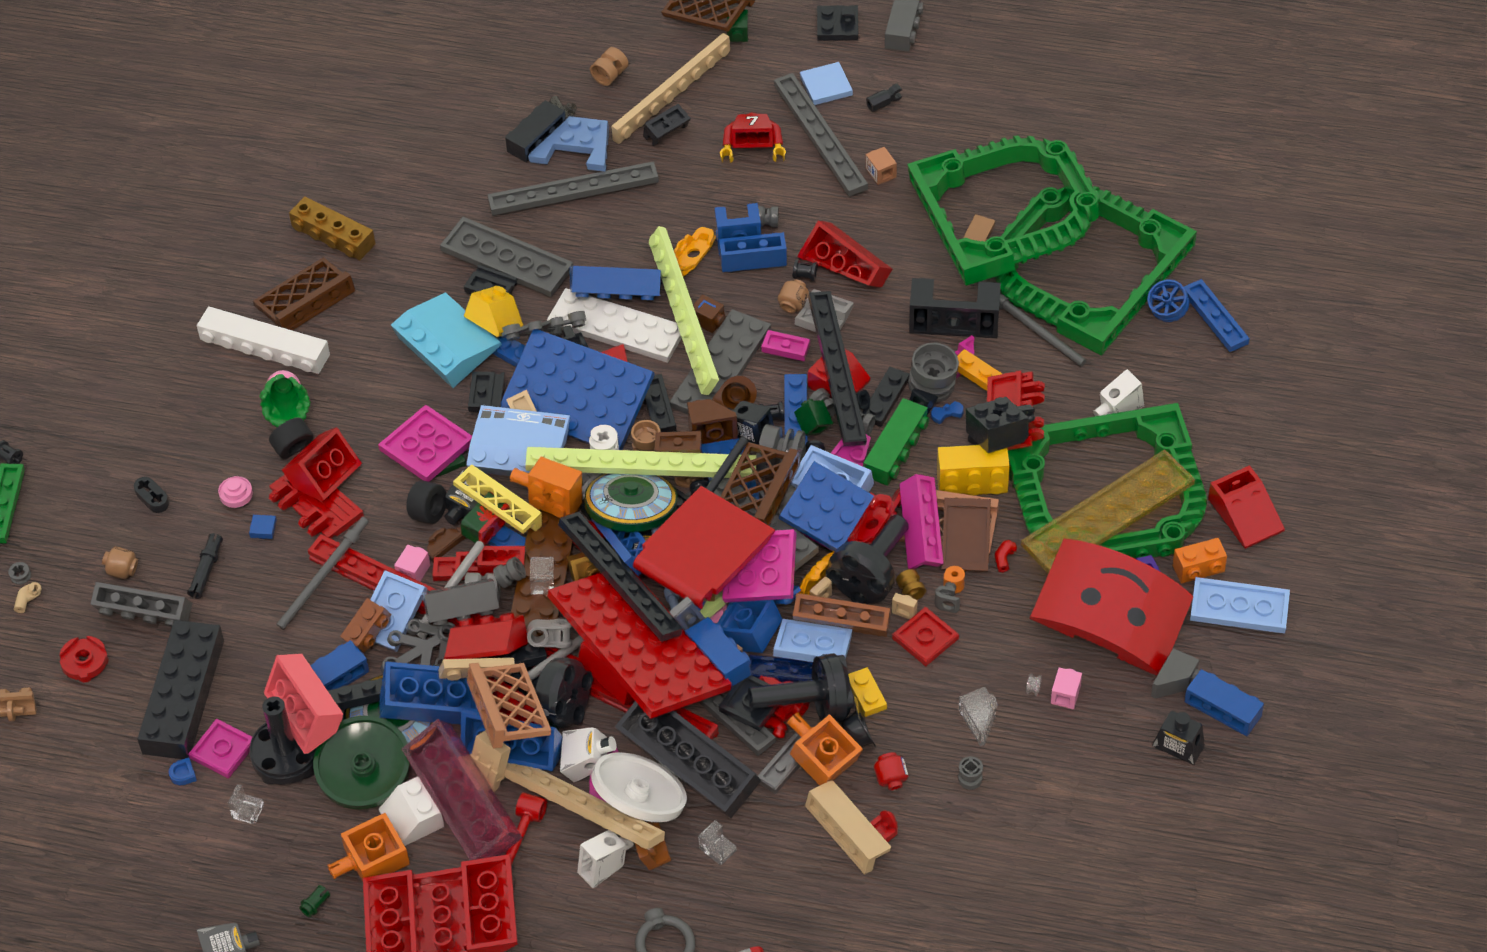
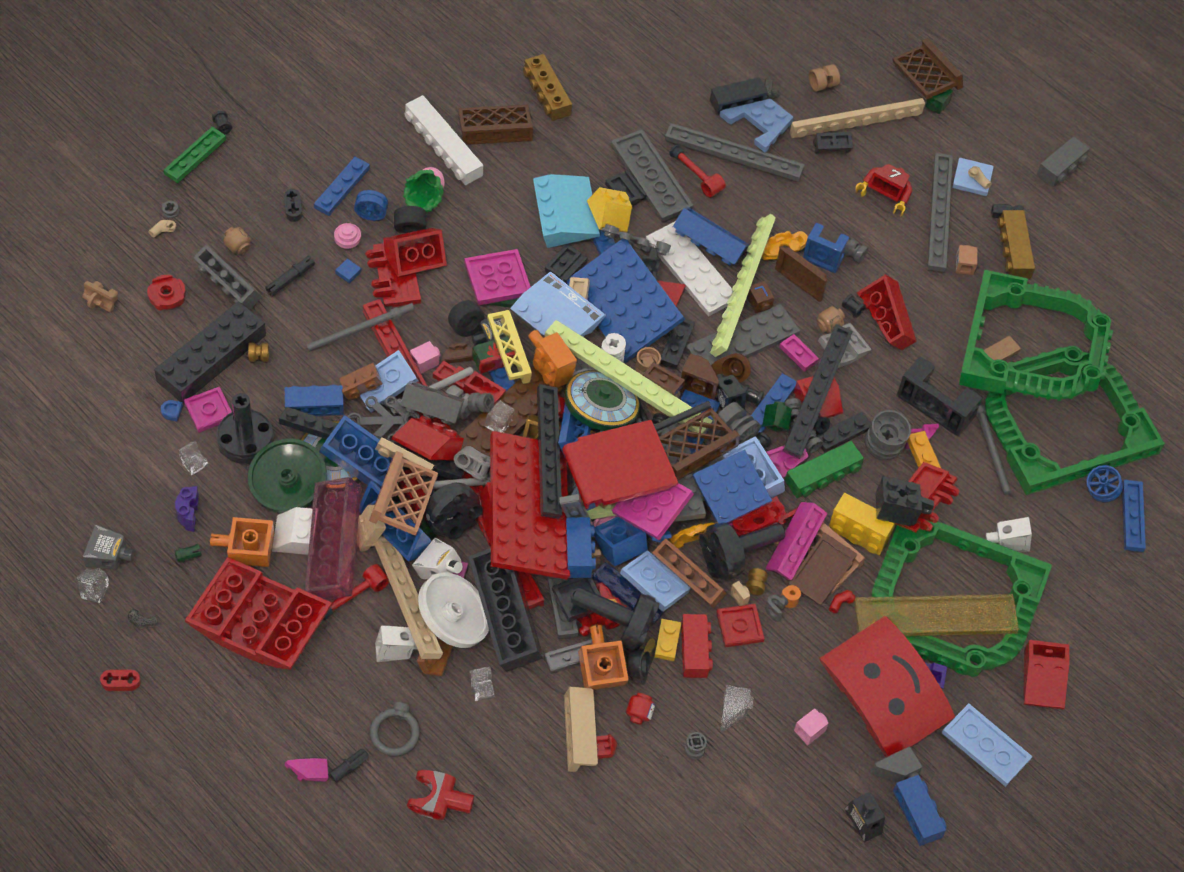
camera: 25 degrees right, 5 degrees up
coral slope [264,654,343,754] -> none
blue brick [719,232,787,272] -> none
tan tile [810,576,832,598] -> none
black hinge [817,5,858,41] -> none
black slope [909,388,938,415] -> none
blue piece [931,401,964,424] -> none
clear bush [1026,673,1042,696] -> none
orange brick [1172,538,1227,584] -> none
none -> dark purple cylinder [175,486,199,532]
none -> pearl gold wheel [248,343,269,362]
none -> blue plate [314,157,370,216]
none -> blue wheel [354,190,388,221]
none -> red piece [669,144,726,198]
none -> red brick [681,614,713,678]
none -> reddish brown piece [775,246,828,302]
none -> tan arm [968,166,992,189]
none -> pearl gold brick [997,210,1035,279]

